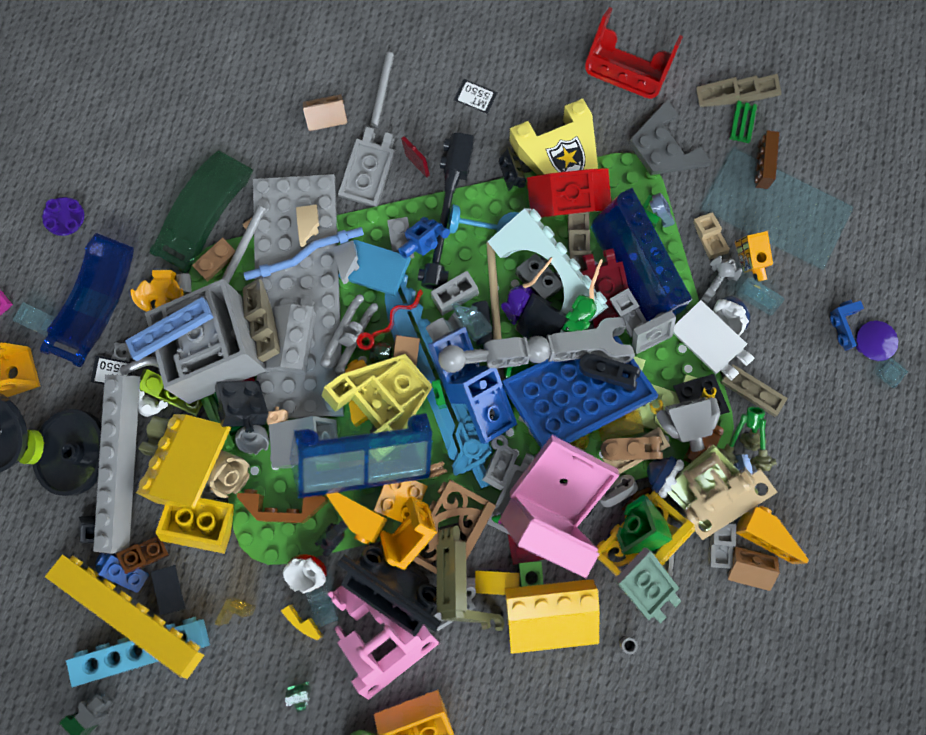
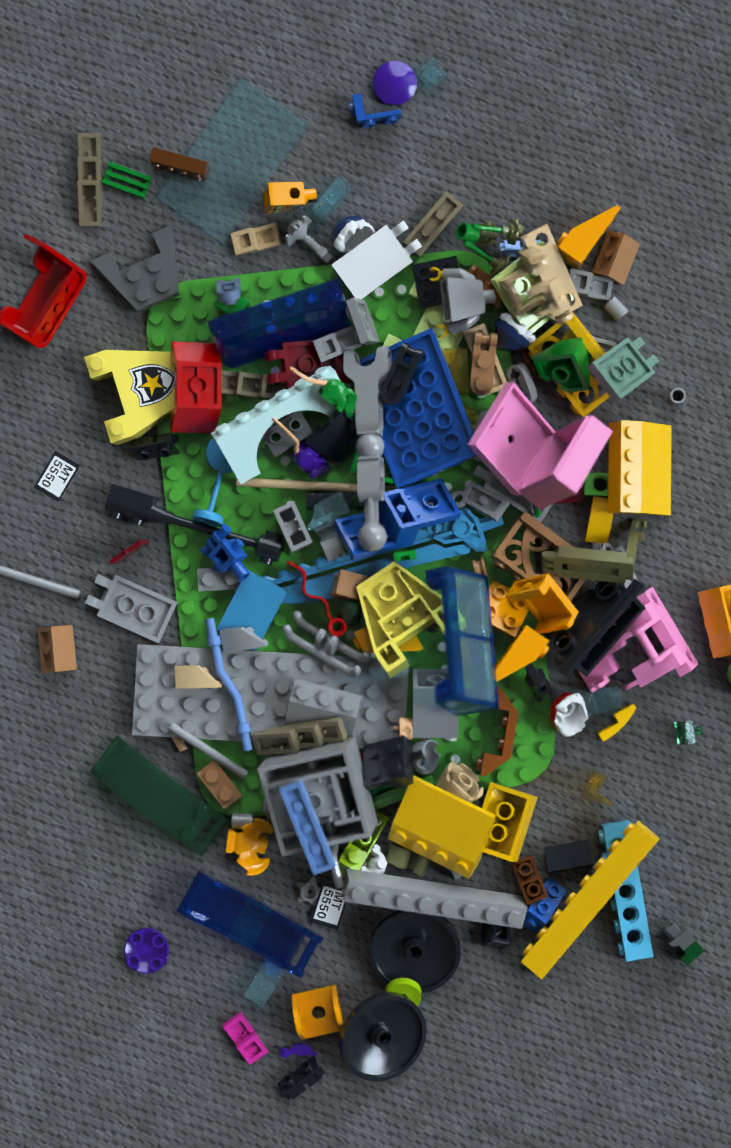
camera: 85 degrees left, 10 degrees up
none -> light grey hinge [604,297,629,322]

